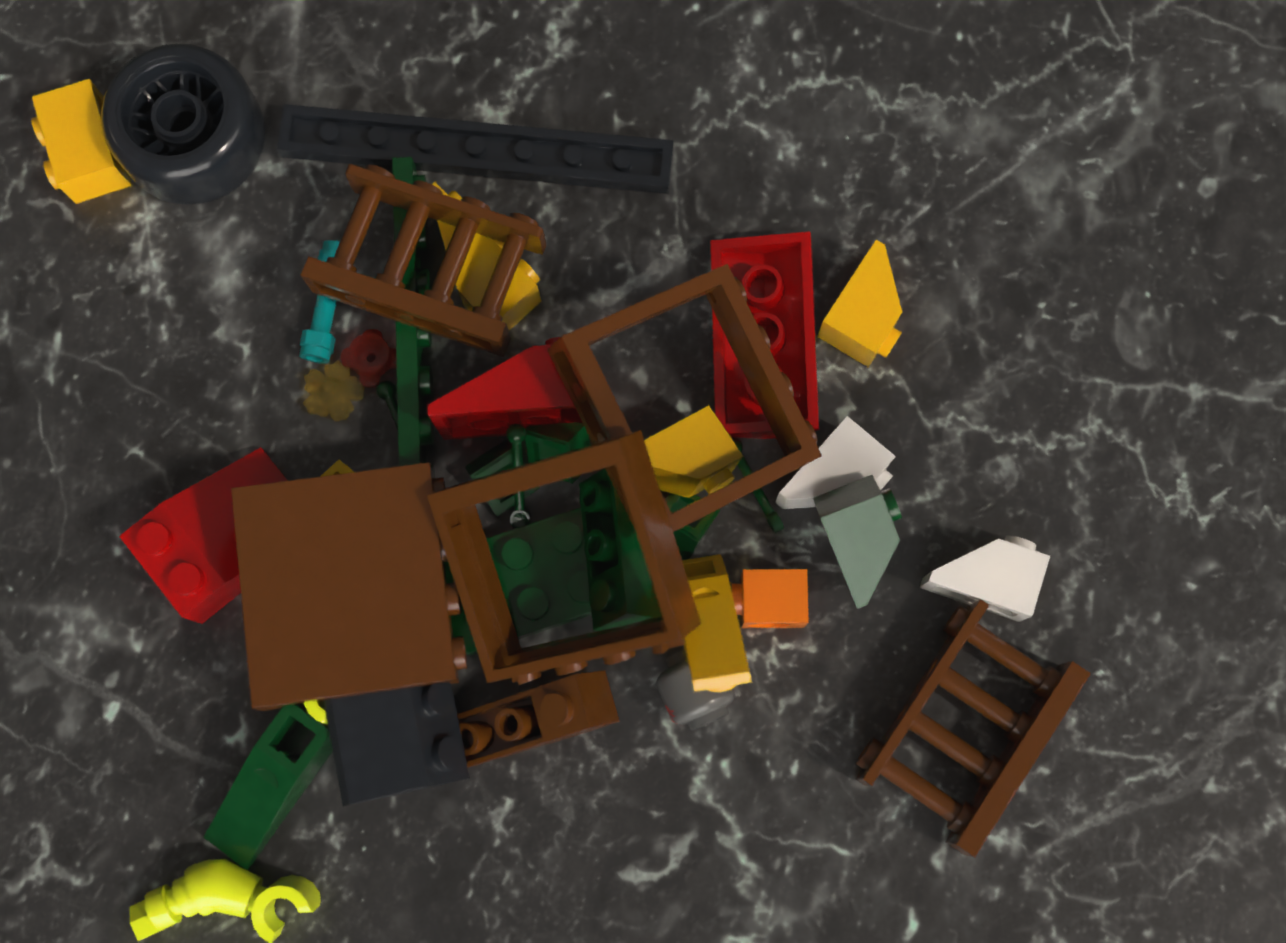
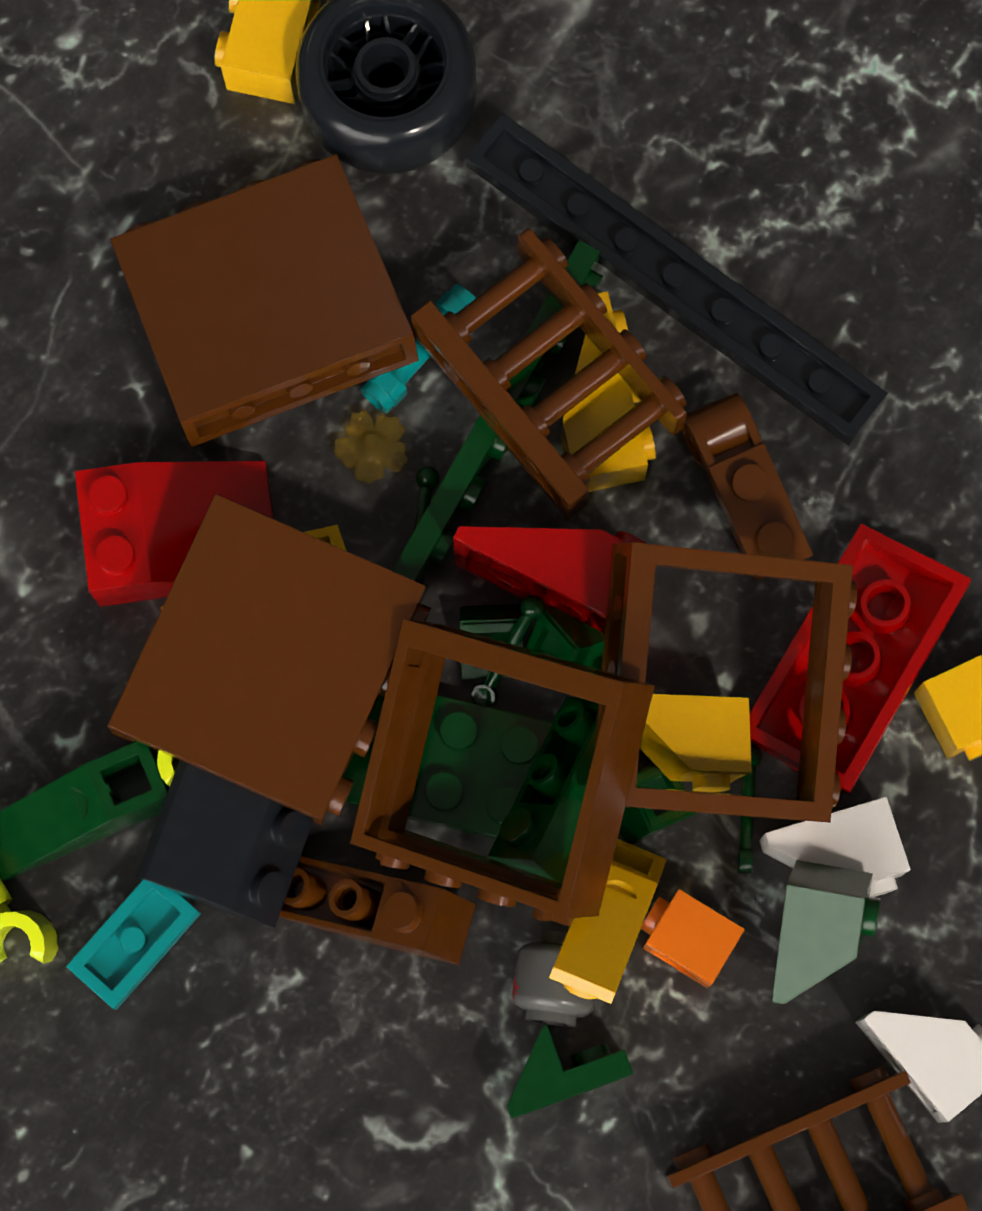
camera: 30 degrees right, 0 degrees up
clear red plate [340,329,397,388] -> none
none -> teal plate [66,880,201,1010]
none -> reddish brown panel [110,154,419,447]
none -> dark green slope [507,1022,633,1119]
none -> reddish brown plate [682,392,813,581]

